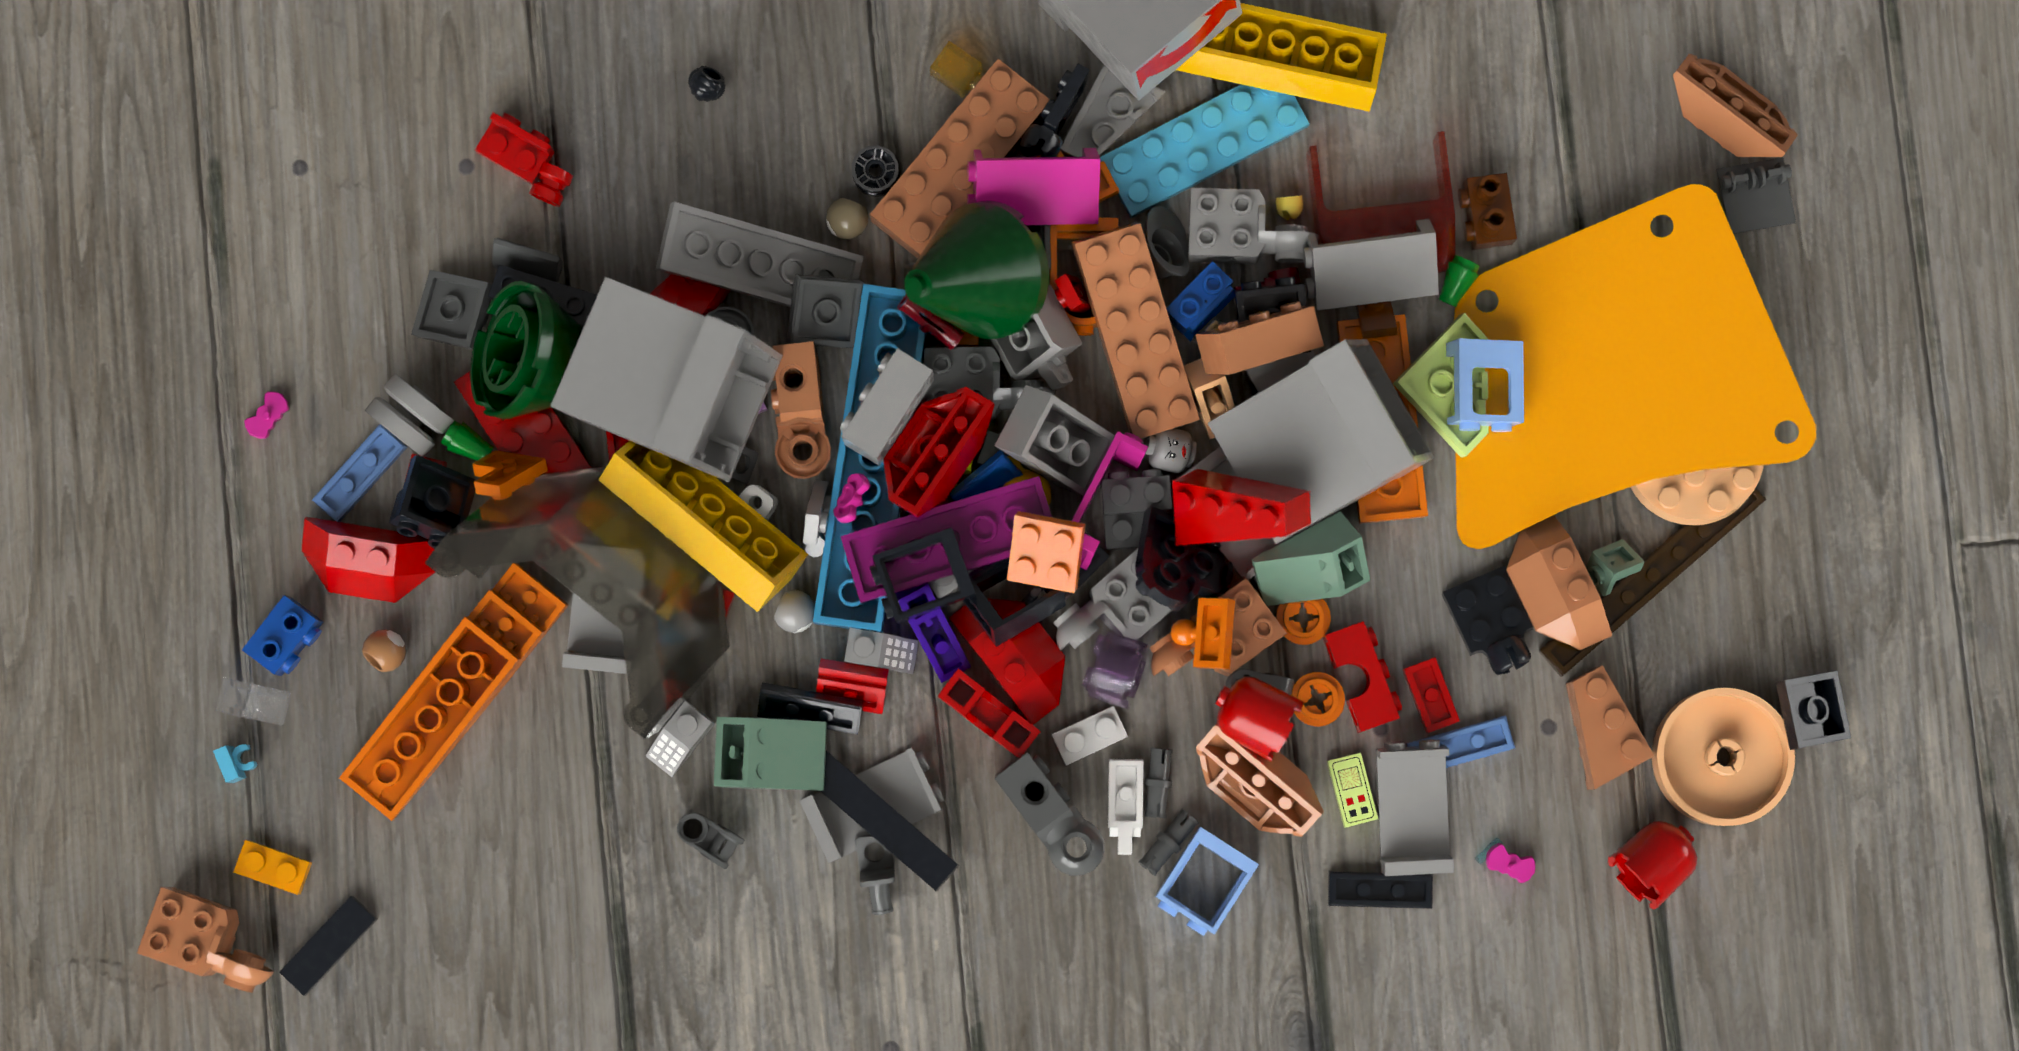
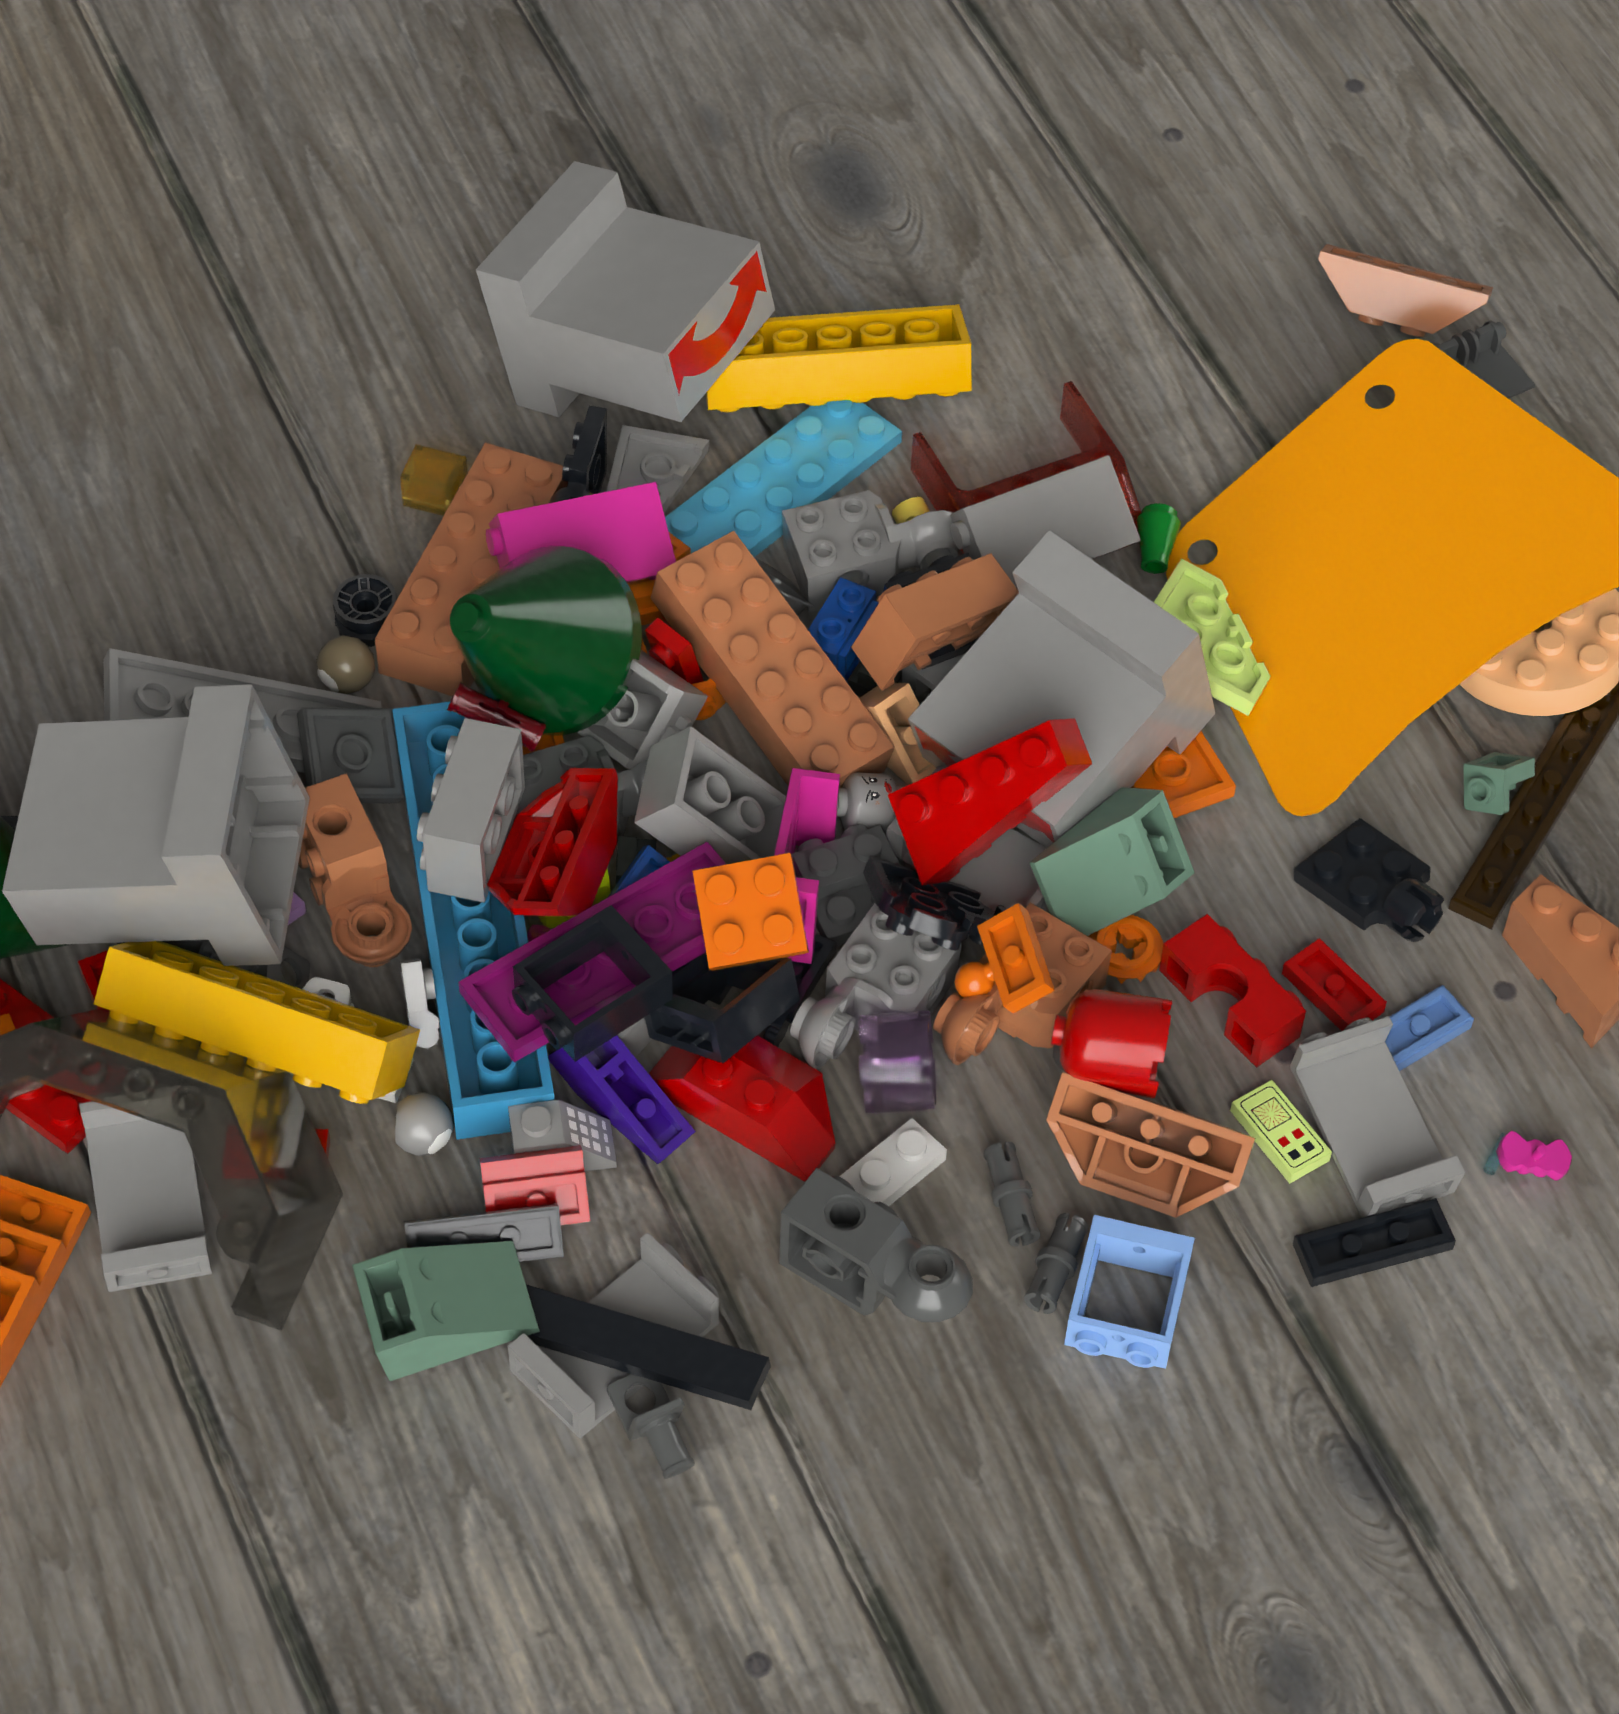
camera: 20 degrees left, 30 degrees down
light grey slope [646,701,715,777] -> none
dark grey piece [677,813,745,869] -> none
black piece [688,66,725,102] -> none
dark pink piece [833,473,870,523] -> none
red arch [938,669,1041,759] -> none
white hinge [1108,759,1144,855] -> none
orange gear [1291,672,1345,727] -> none
light blue window [1446,338,1524,432] -> none
reddish brown brick [1458,173,1517,250] -> none
nougat wedge [1506,515,1612,650] -> none

